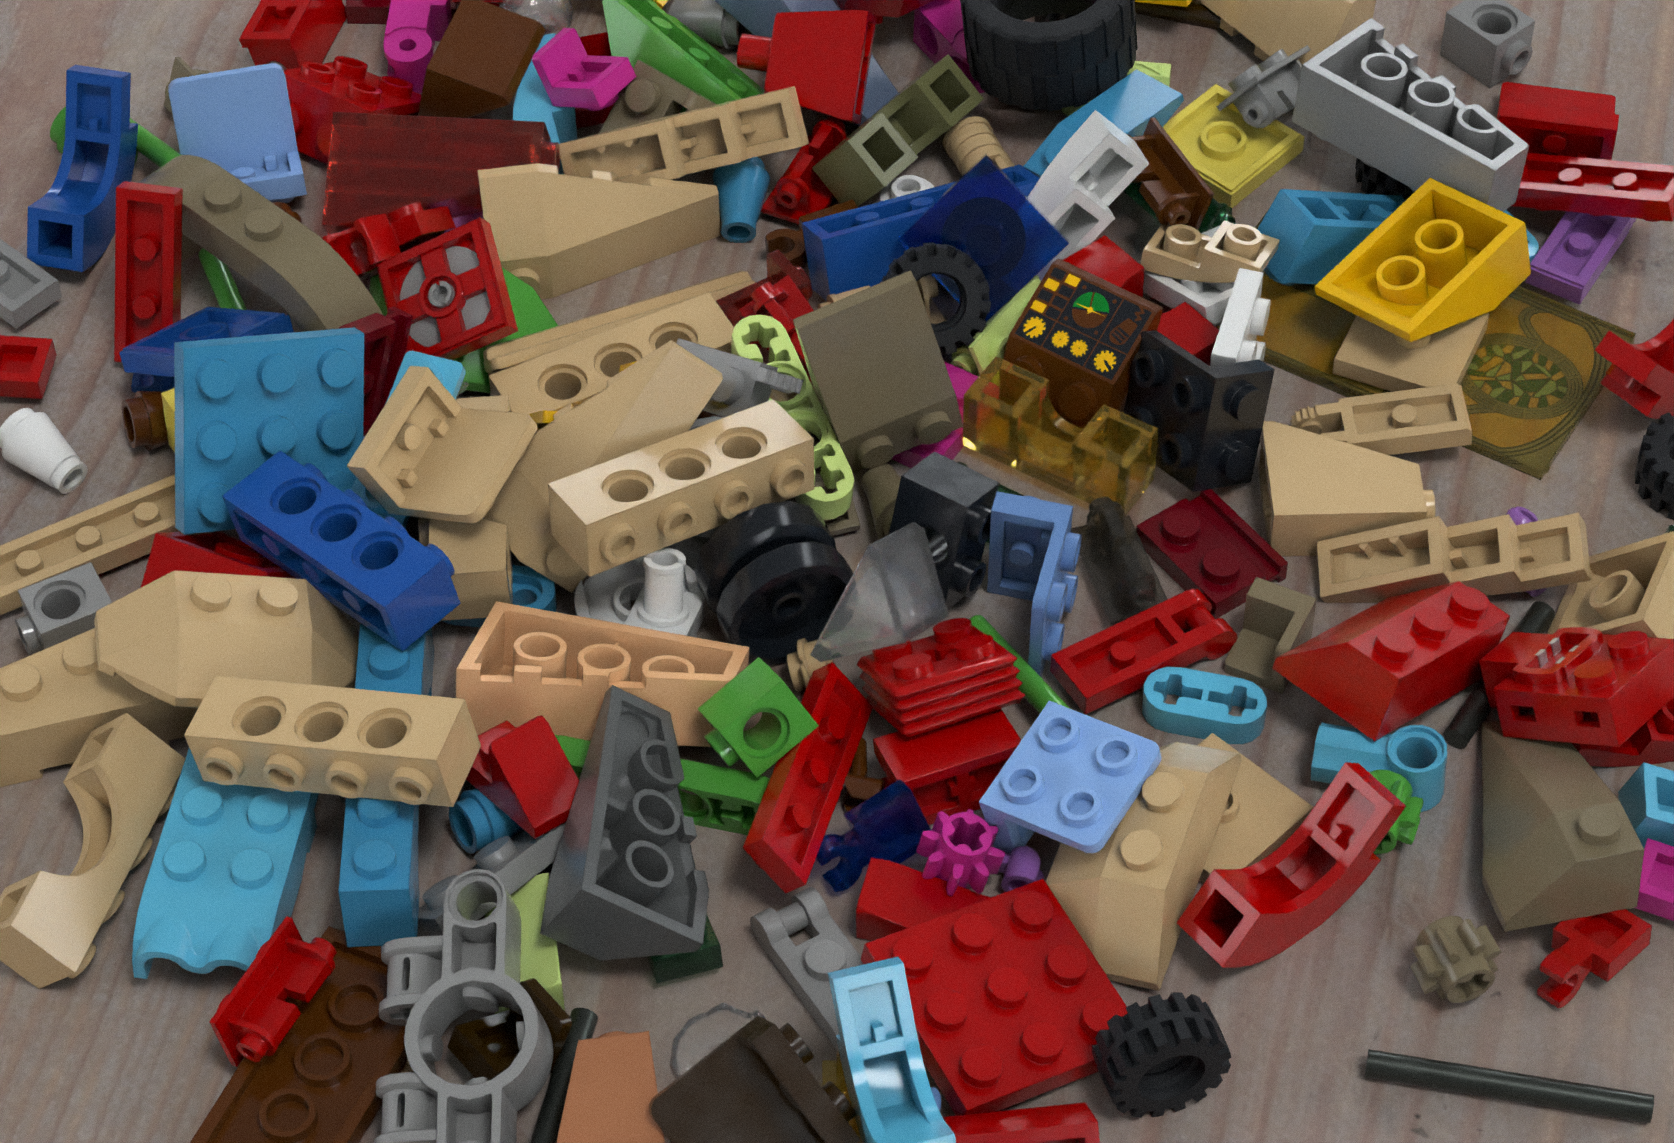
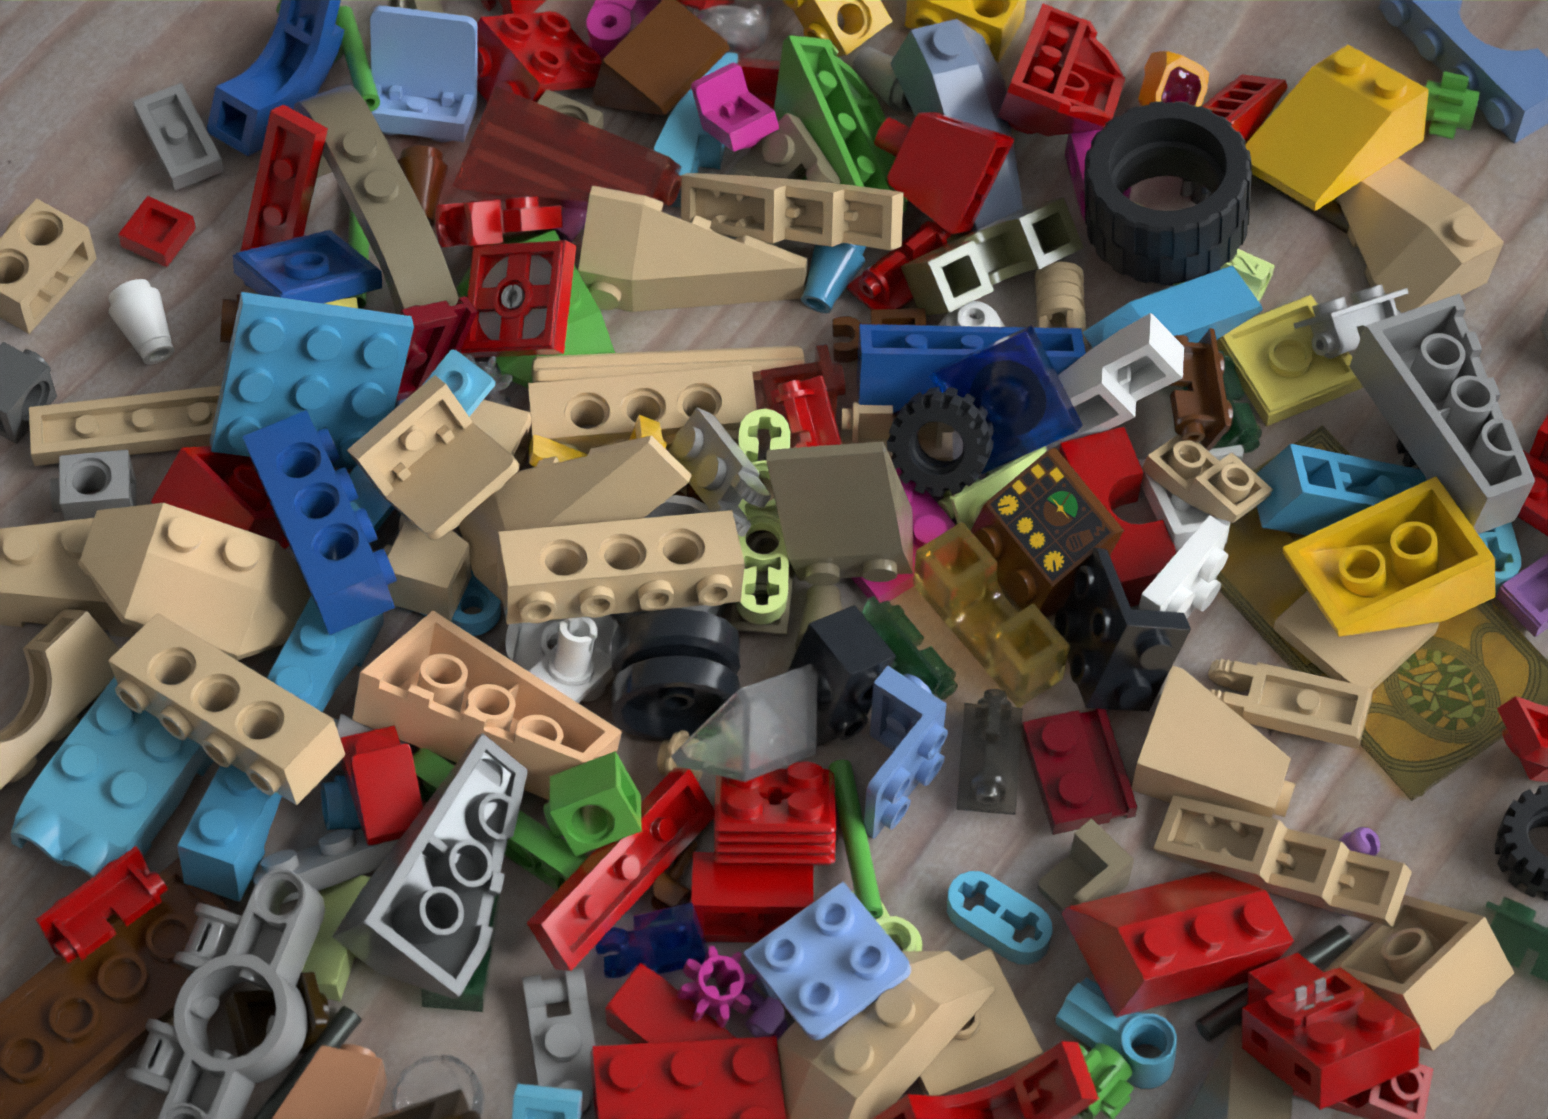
camera: 20 degrees right, 10 degrees up
red plate [1050,588,1238,715] -> none

